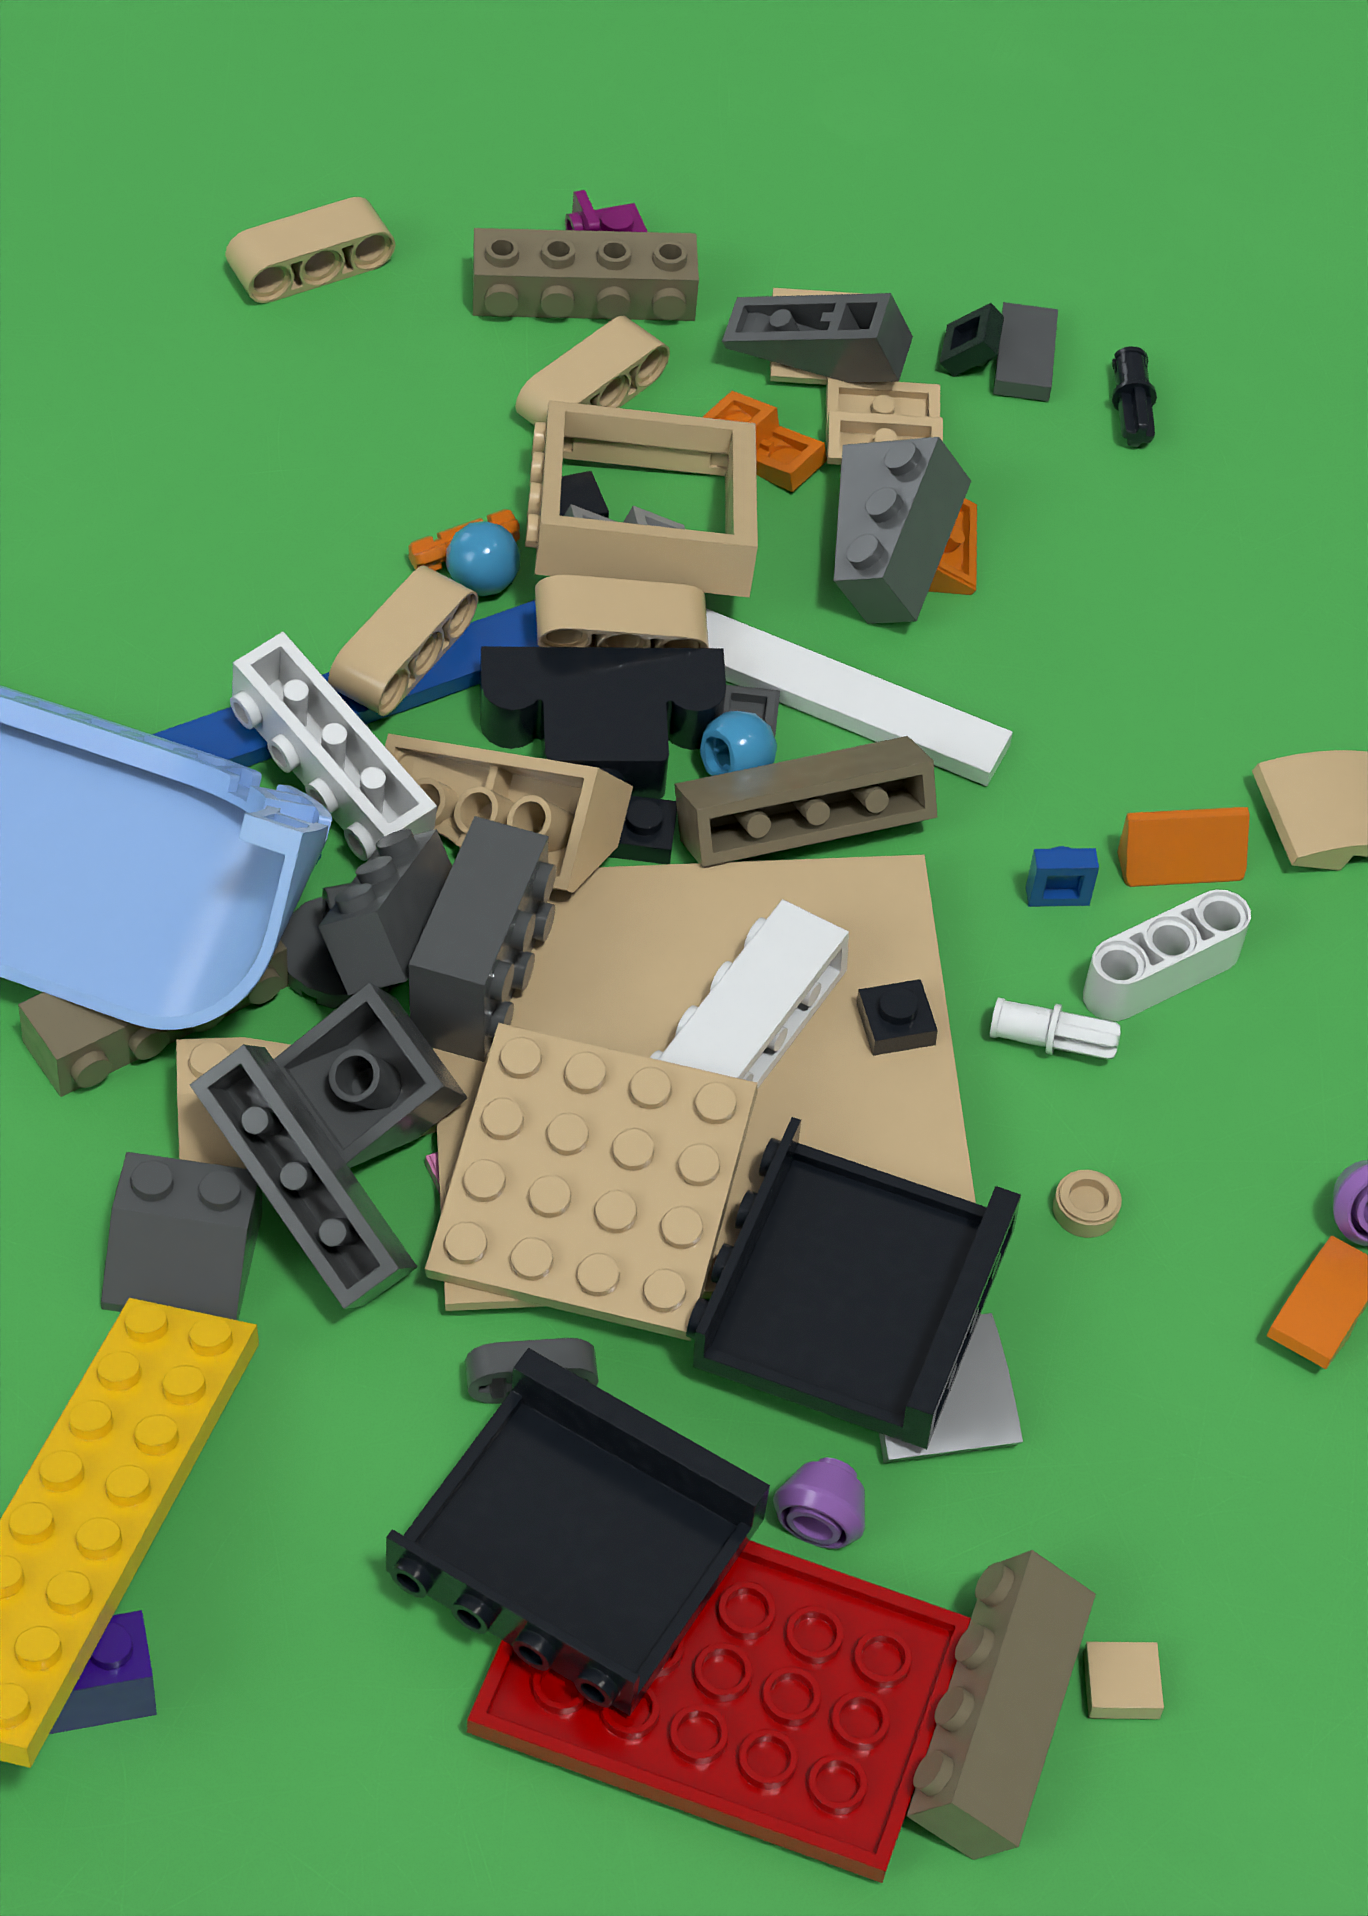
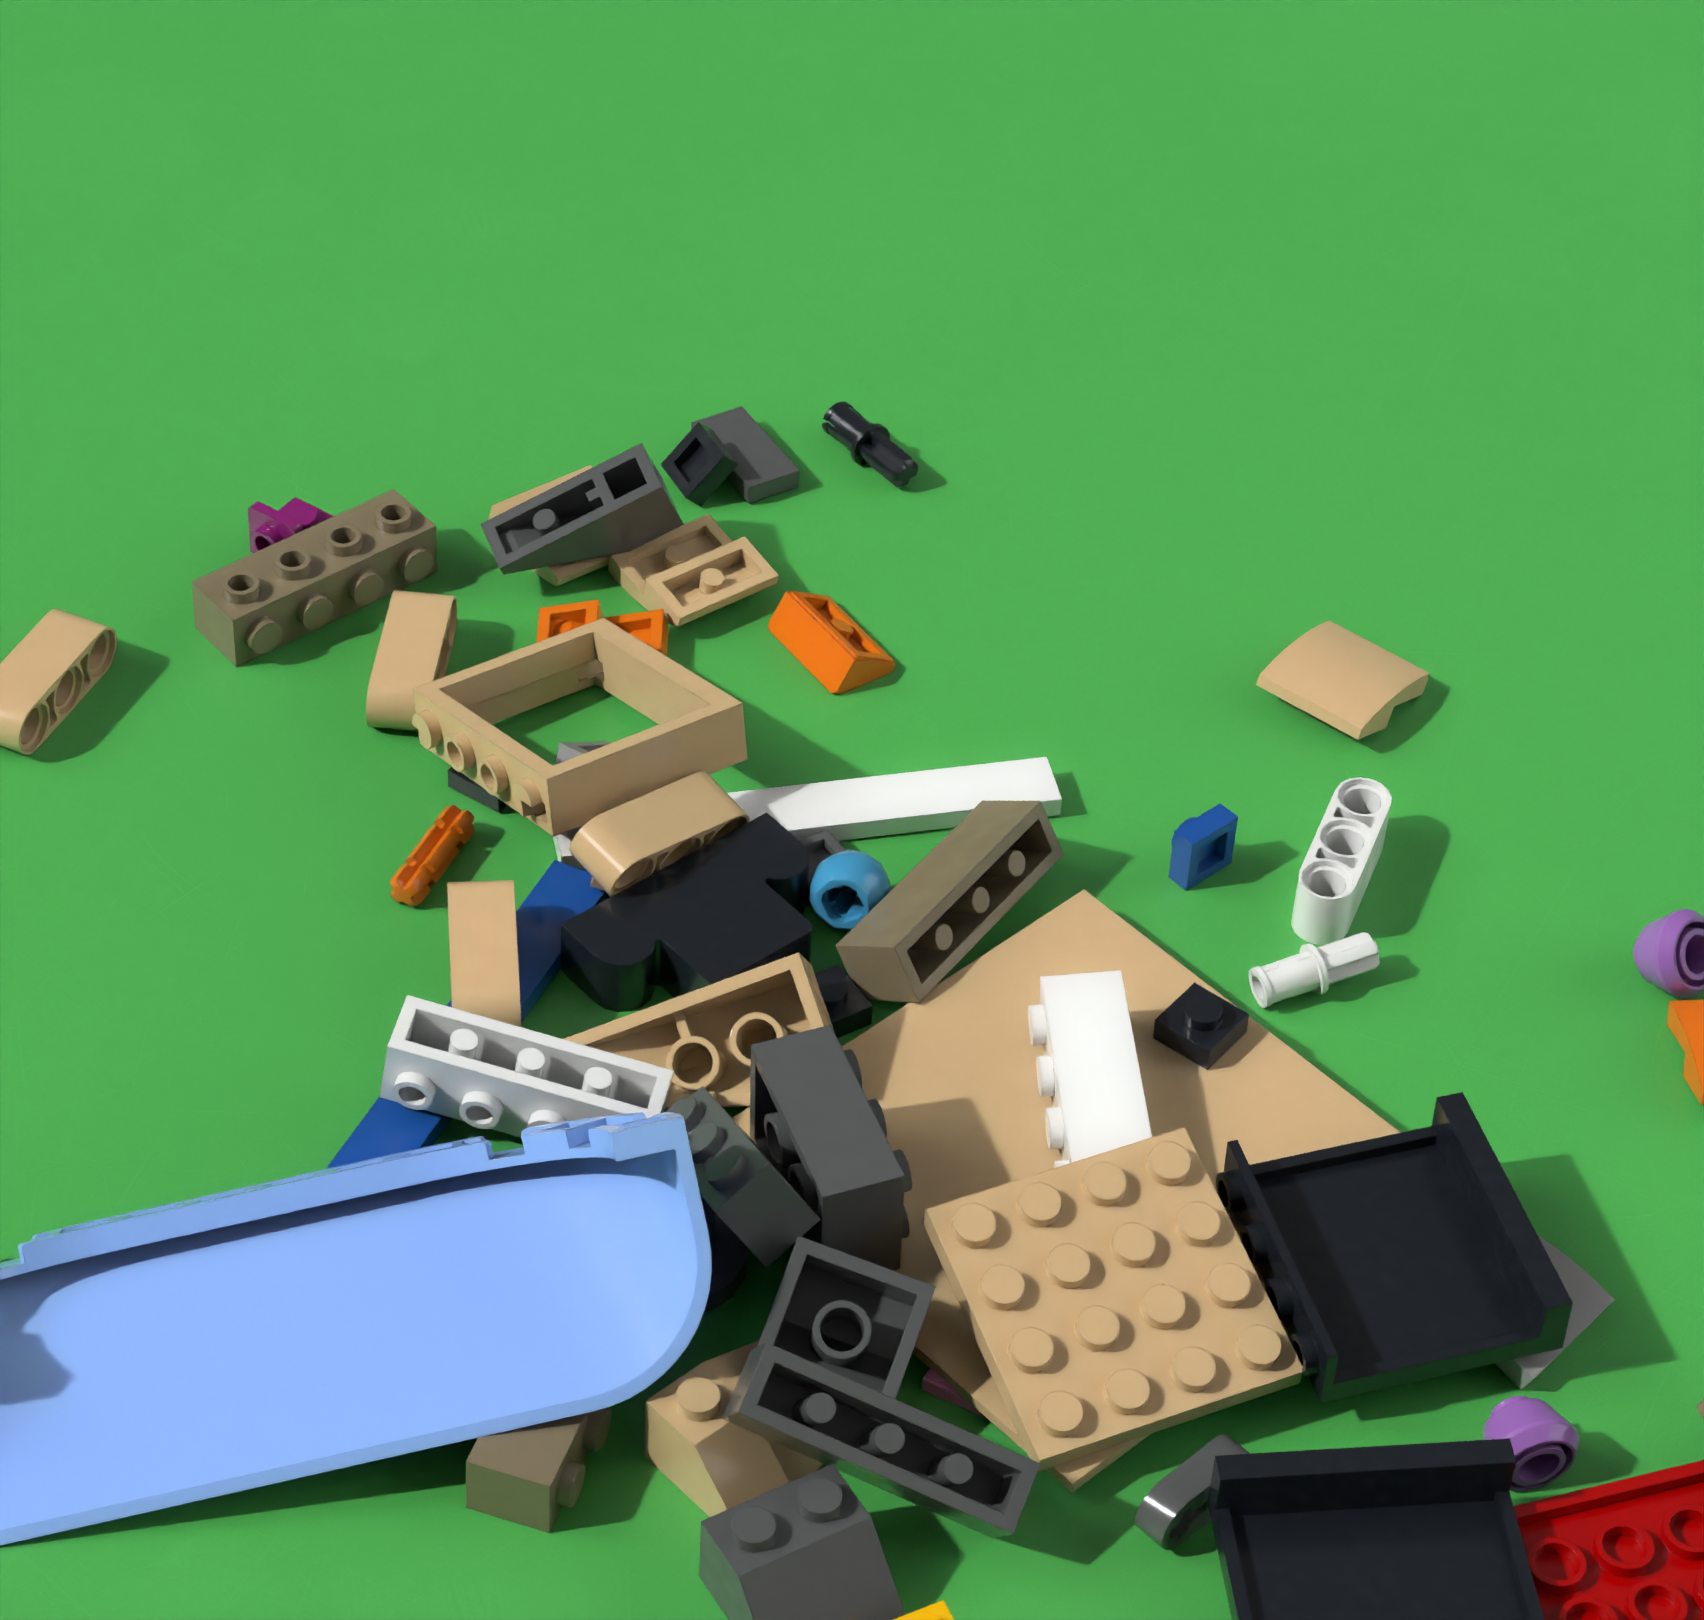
camera: 35 degrees left, 10 degrees down
dark azure piece [446,521,521,596] -> none
dark grey wedge [834,437,971,624] -> none
tan tile [1053,1170,1122,1238] -> none
orange slope [1117,807,1250,887] -> none

